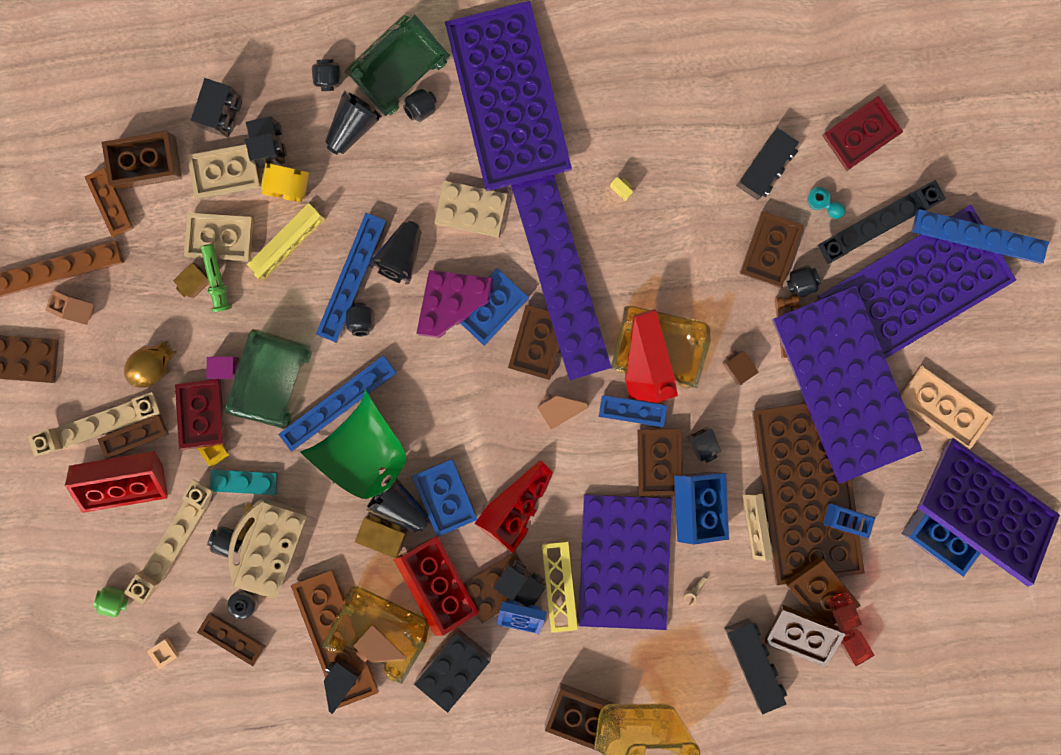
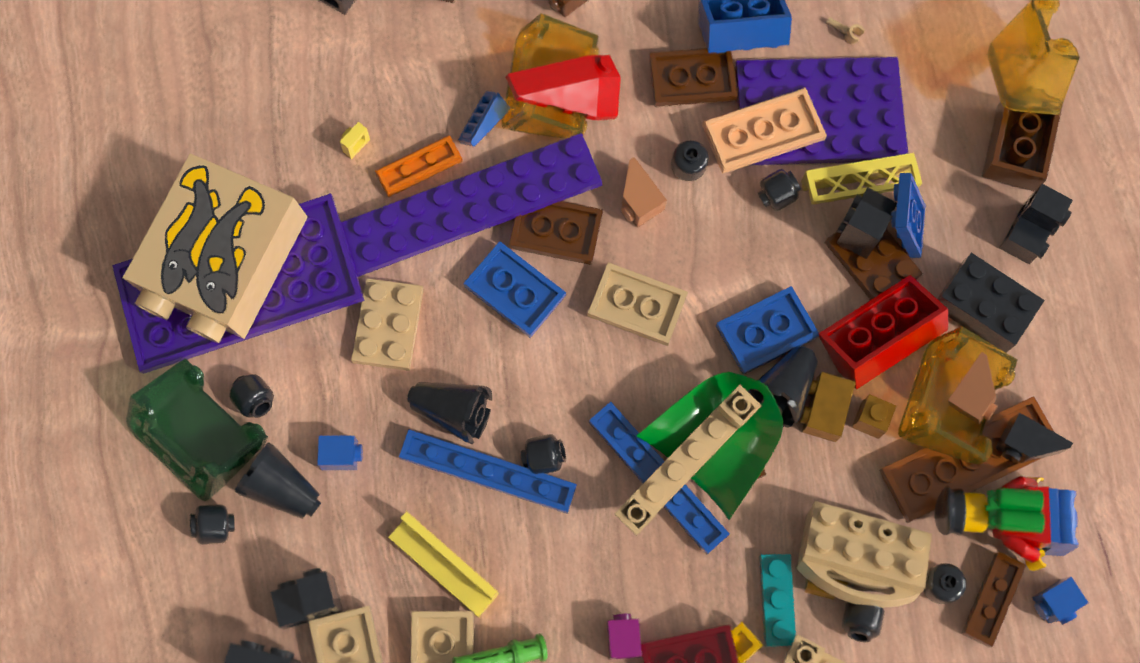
camera: 105 degrees left, 15 degrees down
clear green windscreen [225,329,312,429] -> none
yellow brick [261,163,310,202] -> none
magenta plate [416,270,494,338] -> none
red wedge [474,460,553,553] -> none
blue plate [598,395,667,427] -> none
black slope [687,427,721,463] -> none
none -> tan brick [123,153,308,343]
none -> blue brick [318,435,363,470]
none -> orange tile [375,135,463,198]
none -> blue slope [458,91,510,147]
none -> tan plate [588,262,688,346]
none -> tan slope [615,385,762,536]
none -> black head [671,140,709,181]
none -> light nougat tile [702,88,827,174]
none -> black head [758,169,801,211]
none -> pearl gold brick [851,394,897,439]
none -> piece [934,476,1079,571]
none -> black brick [1000,183,1073,264]
none -> blue brick [1032,577,1089,625]

